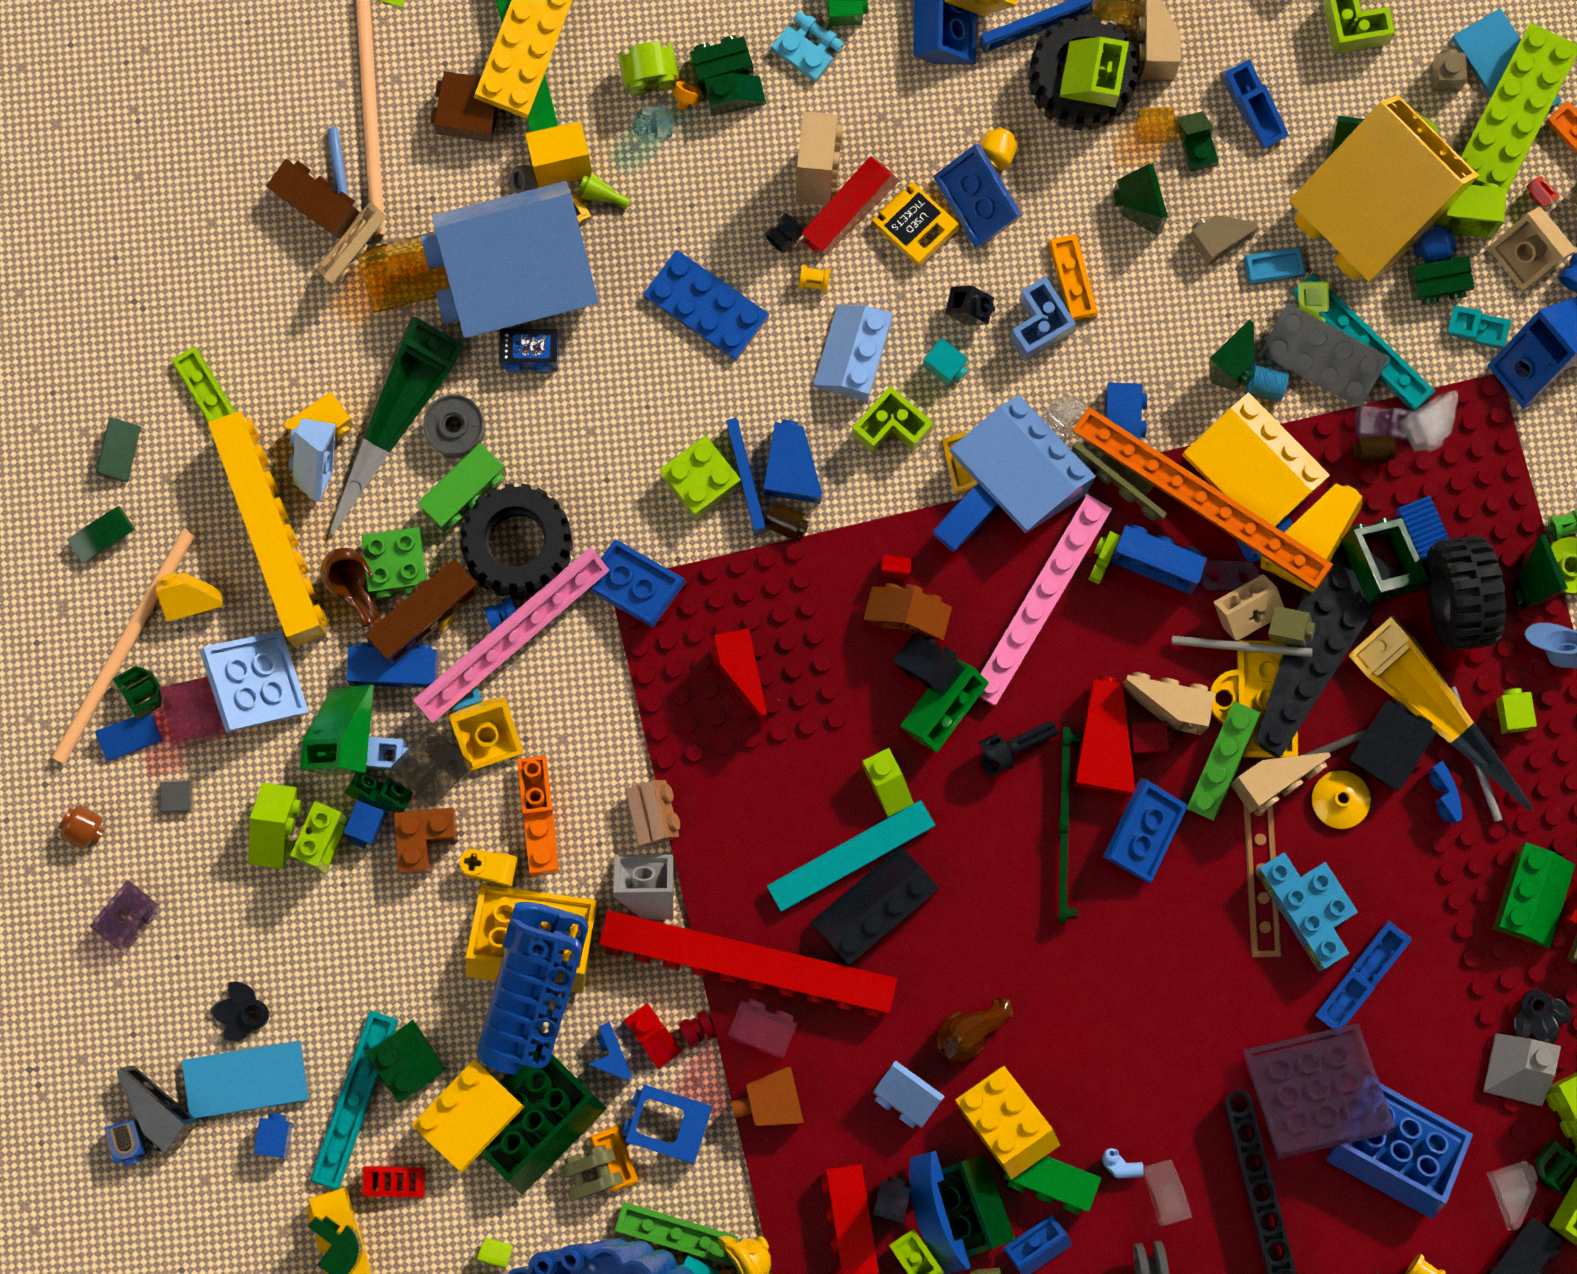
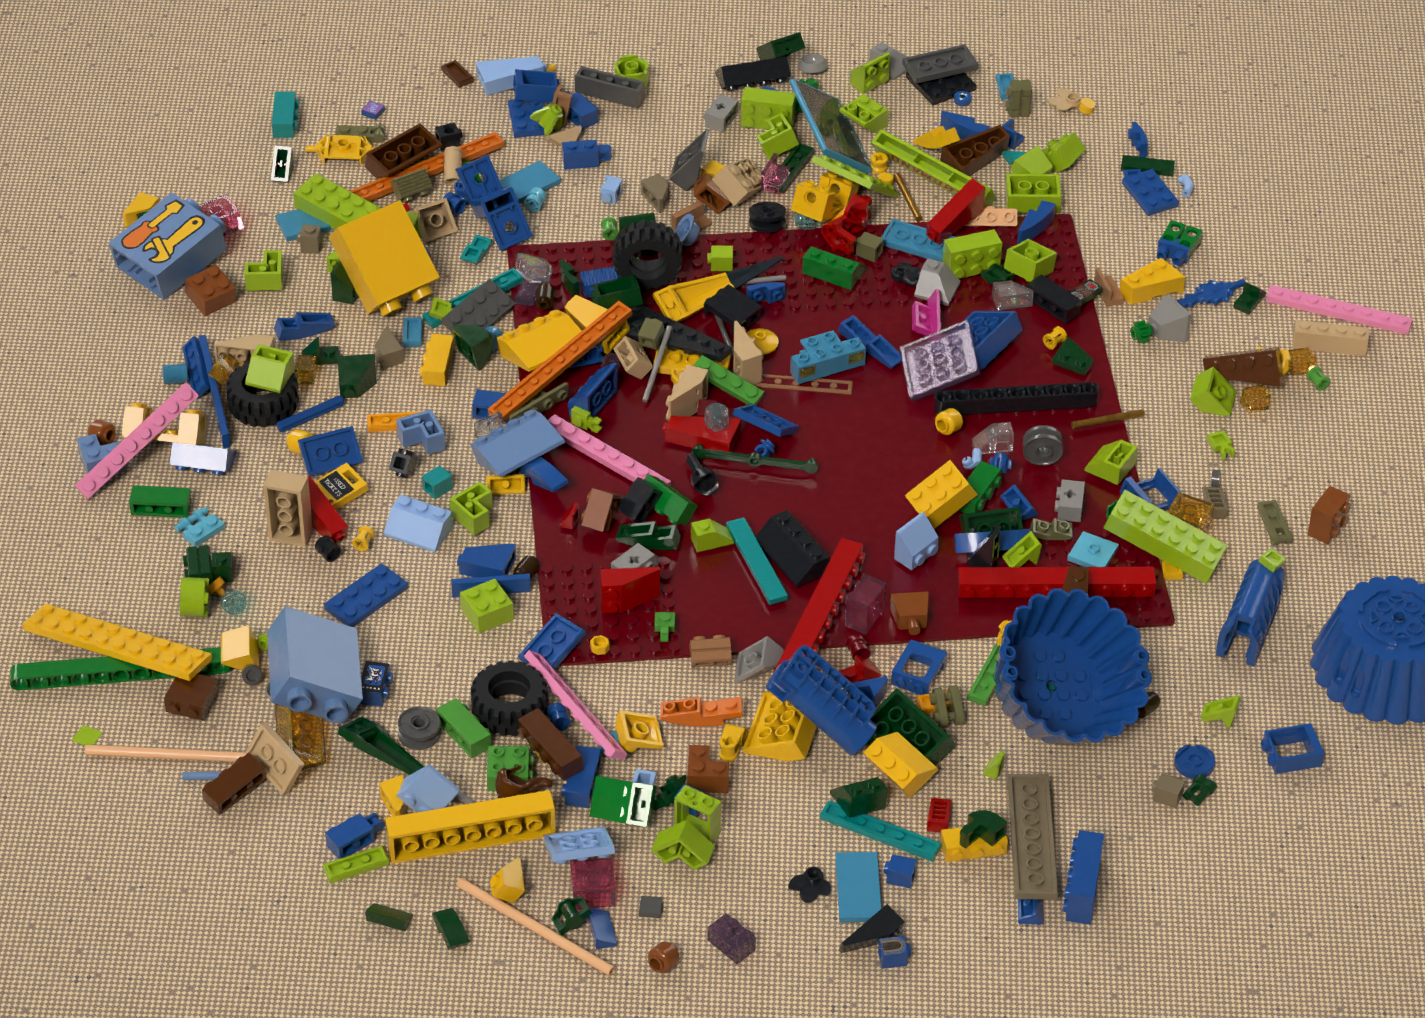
camera: 80 degrees left, 35 degrees down
clear smoke bracket [391,726,473,807] -> none
reddish brown piece [936,997,1014,1065] -> none
dark green brick [1407,256,1475,305] -> none
none -> blue axle [276,395,344,432]
none -> blue brick [325,813,385,859]
none -> yellow brick [420,334,454,386]
none -> dark green slope [560,259,580,297]
none -> yellow tile [590,635,610,655]
none -> light grey brick [611,543,655,569]
none -> dark green slope [616,521,681,550]
none -> bright green plate [655,612,675,642]
none -> clear light blue head [704,403,729,431]
none -> blue plate [754,439,775,457]
none -> dark pink bracket [912,289,942,350]
none -> yellow head [935,408,963,435]
none -> blue gear [989,453,1012,474]

